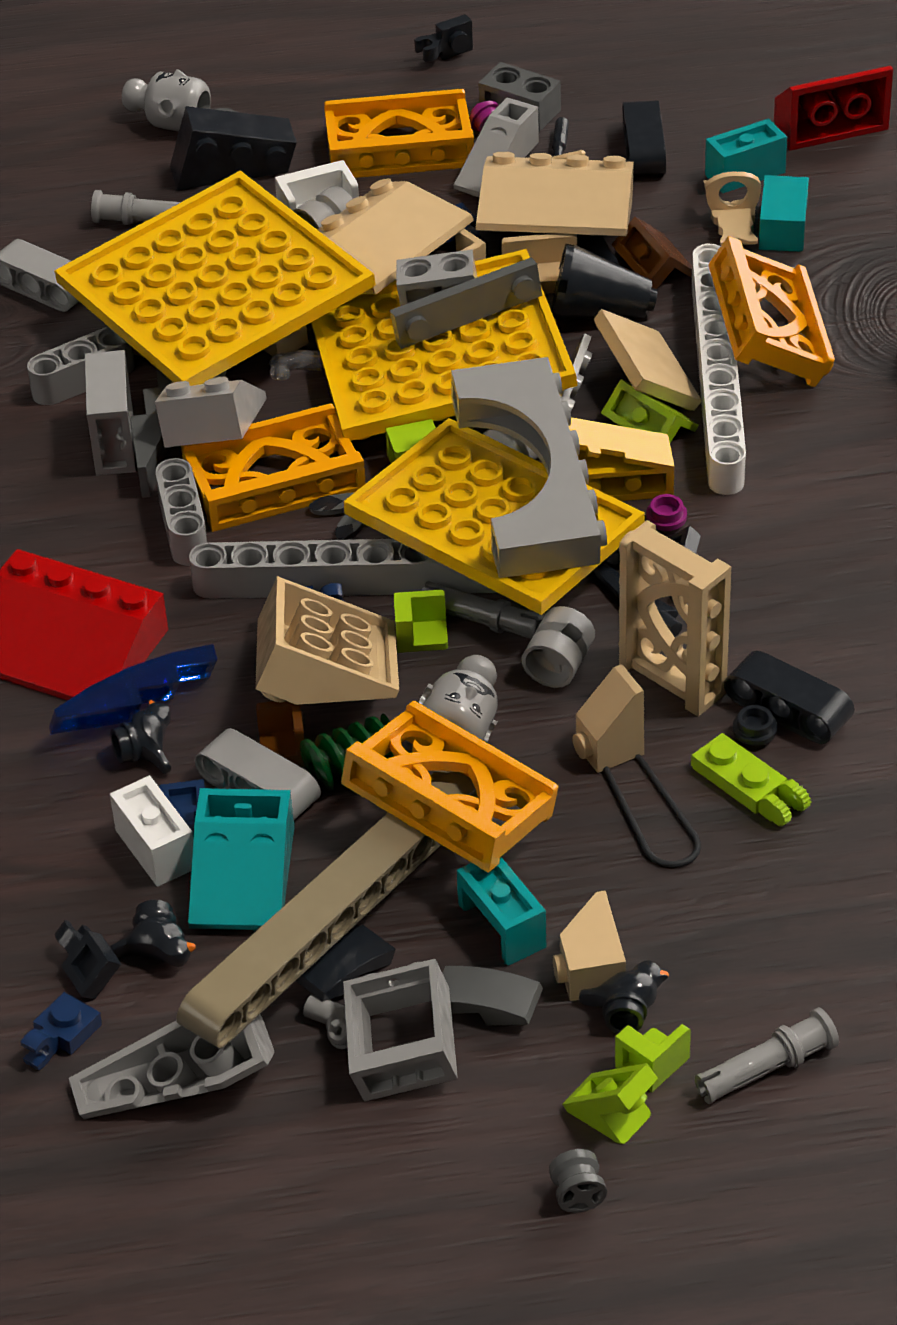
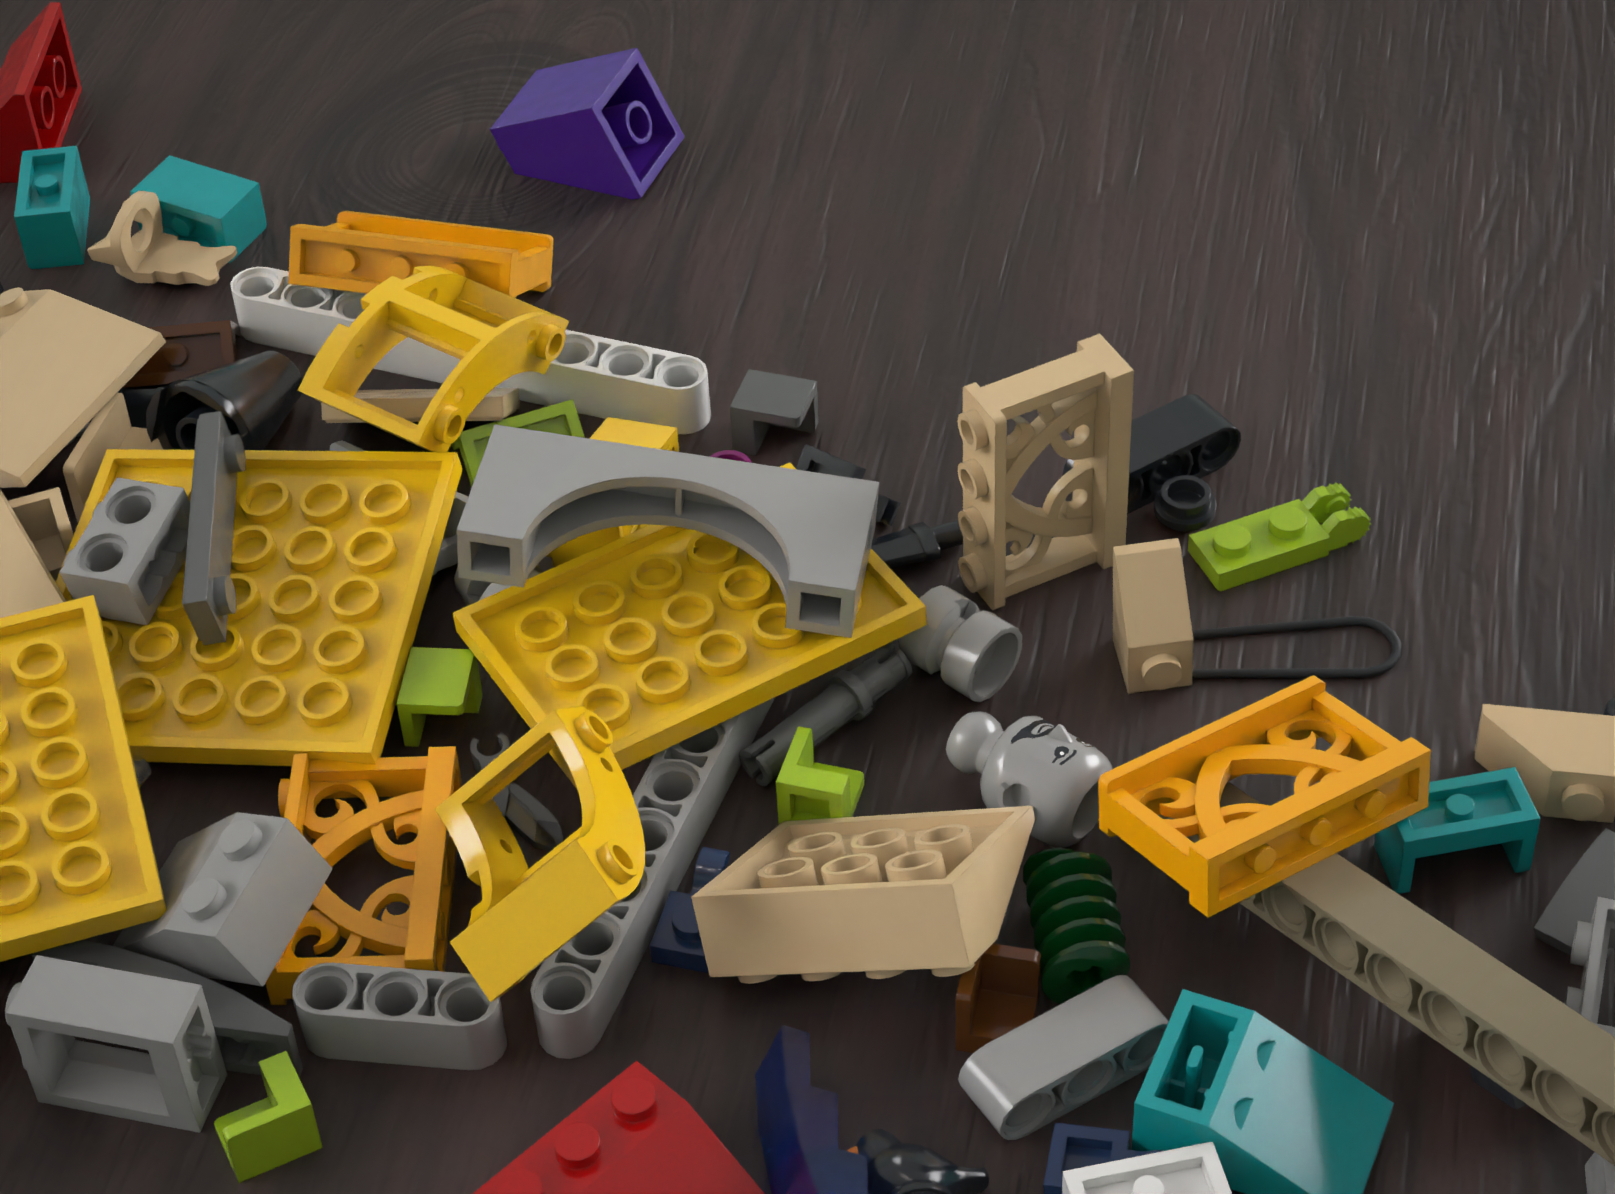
camera: 70 degrees left, 0 degrees up
none -> lime panel [214,1051,323,1183]
none -> yellow window [297,266,569,452]
none -> yellow window [435,705,645,1002]
none -> dark grey panel [730,369,819,456]

